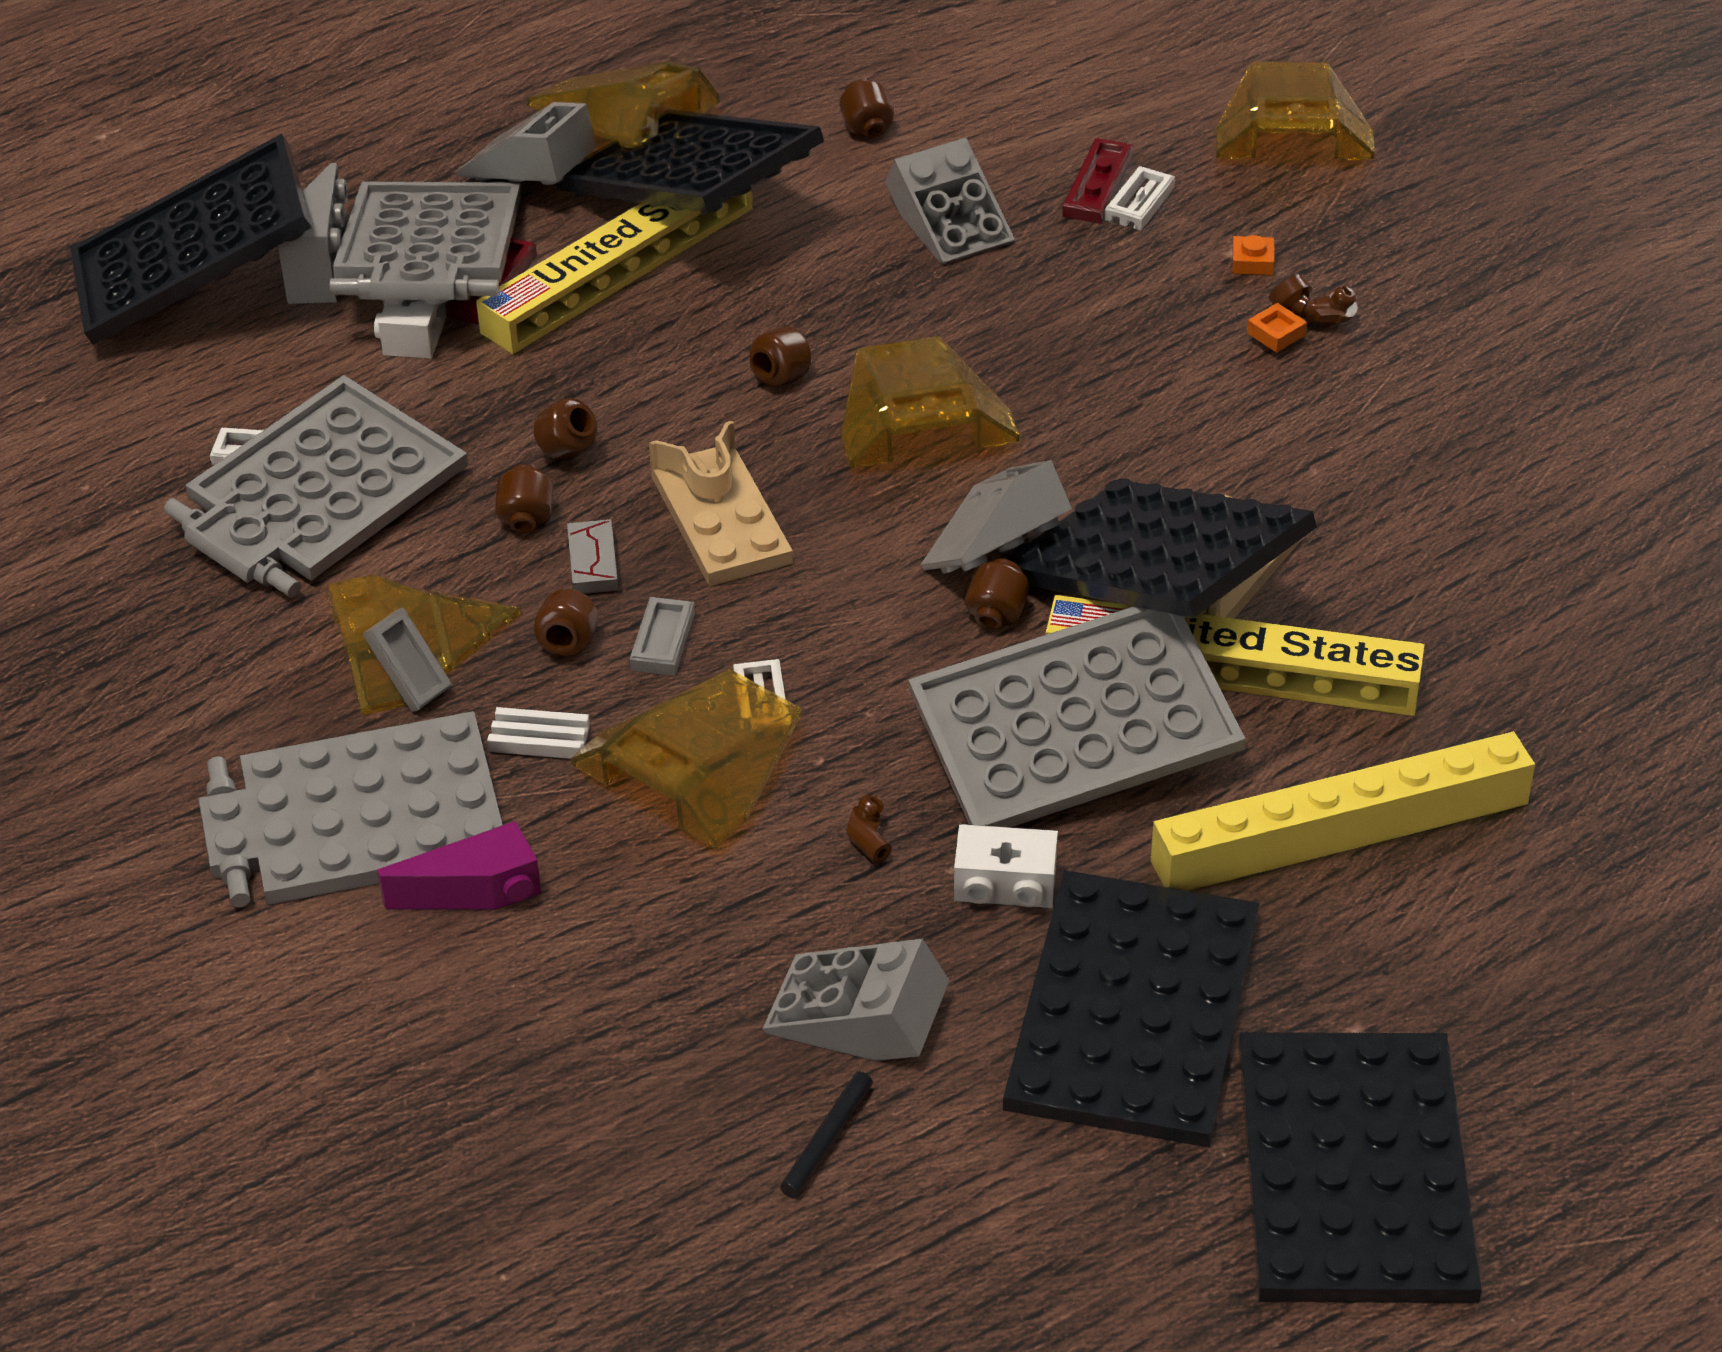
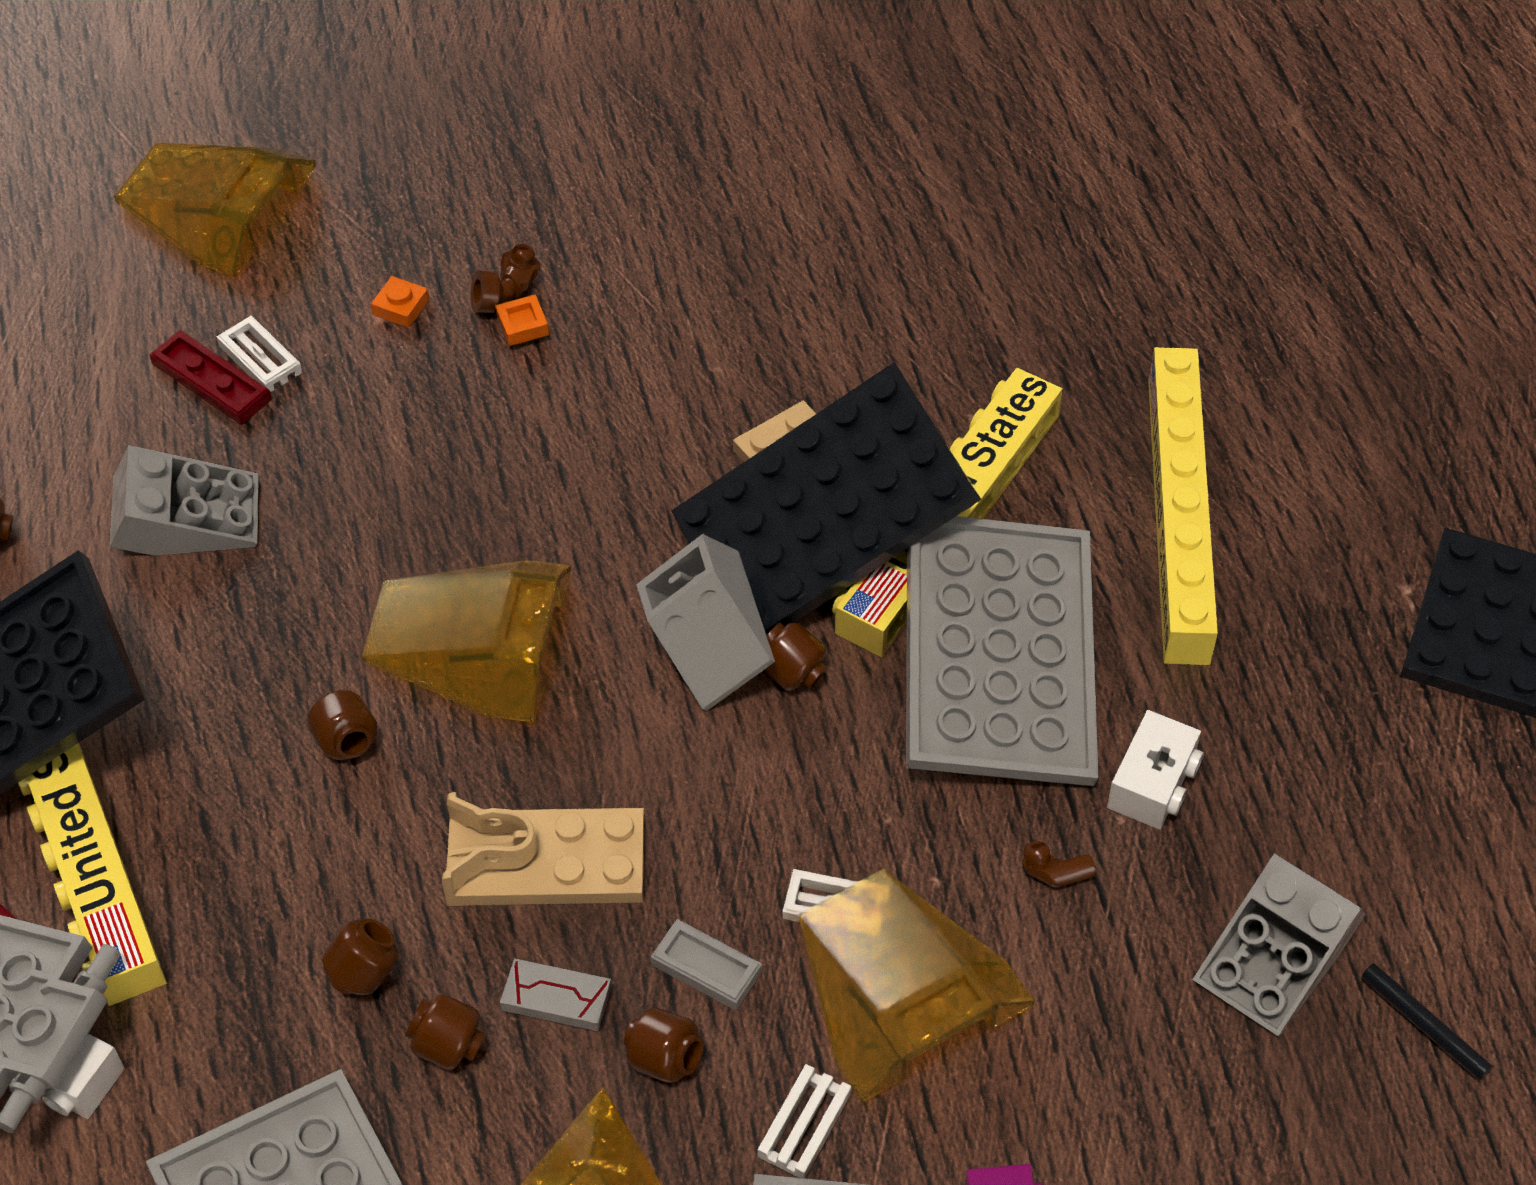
camera: 70 degrees left, 10 degrees up
black plate [1003,870,1260,1148] -> none

